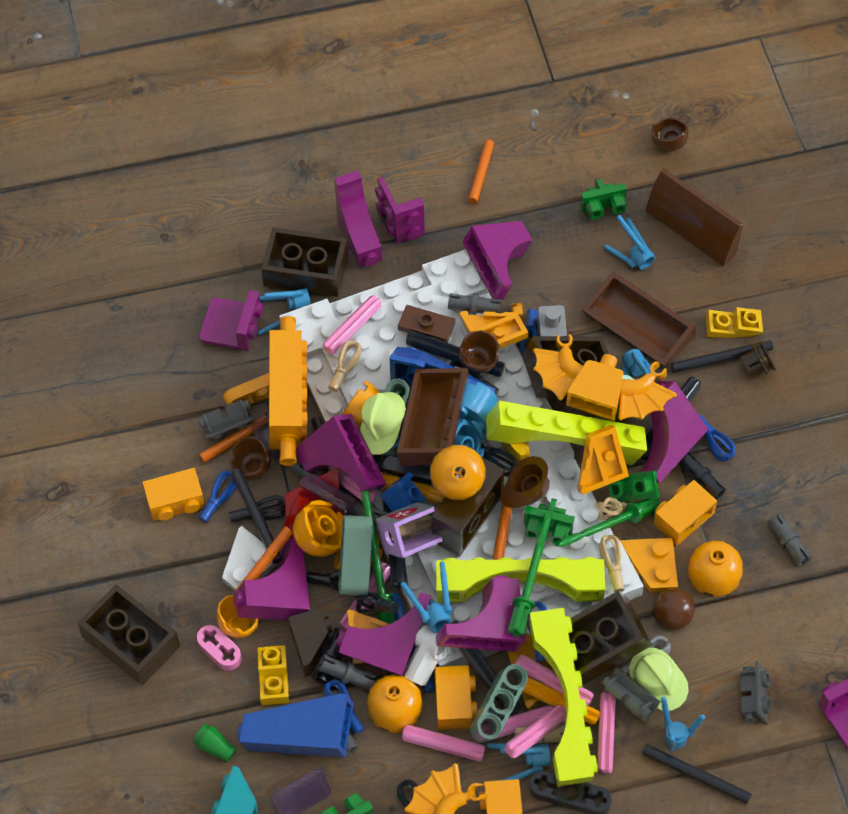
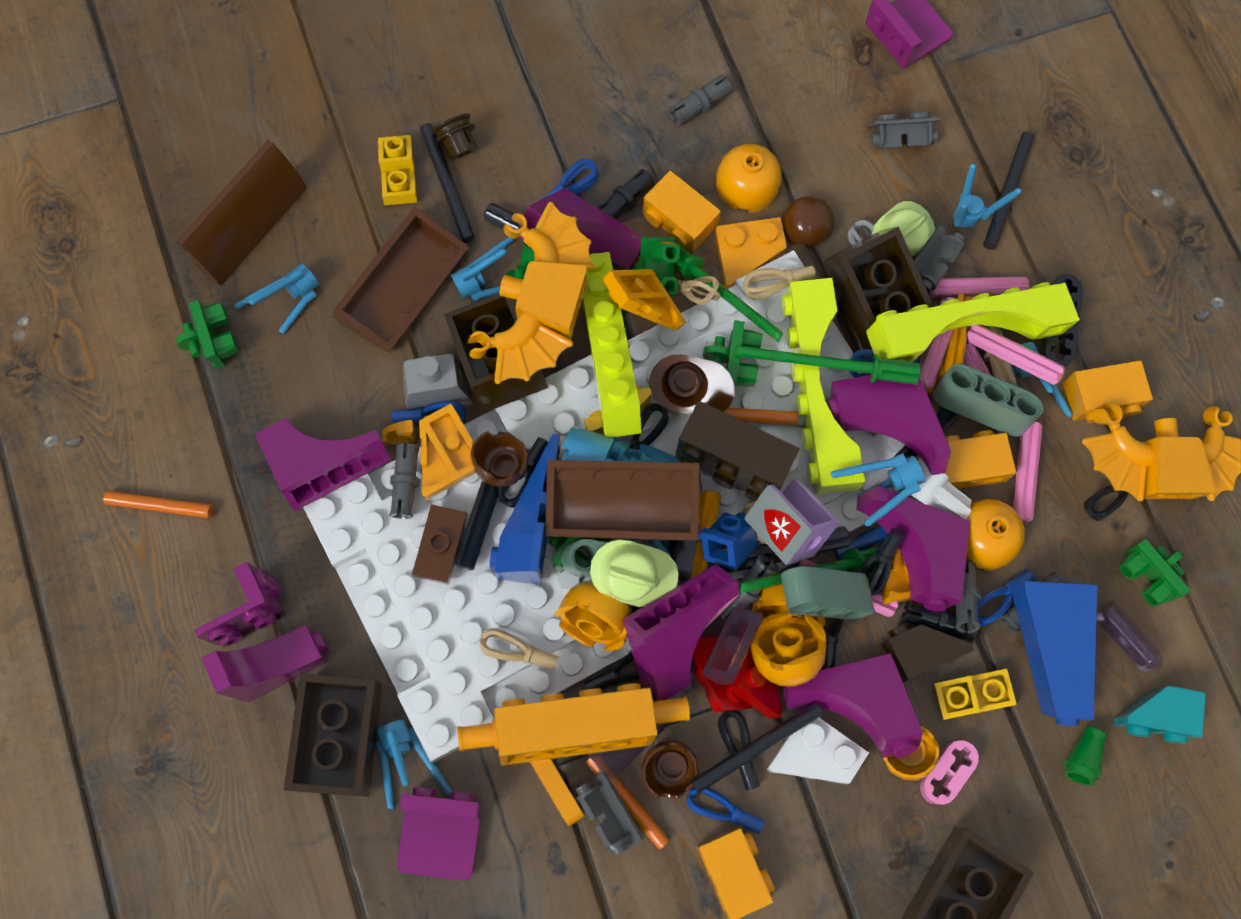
camera: 100 degrees left, 15 degrees up
orange bar [234,526,293,592] -> none
bright pink axle [323,295,381,355] -> none
light orange cylinder [430,445,486,500] -> none
reddish brown hair [651,117,688,152] -> none

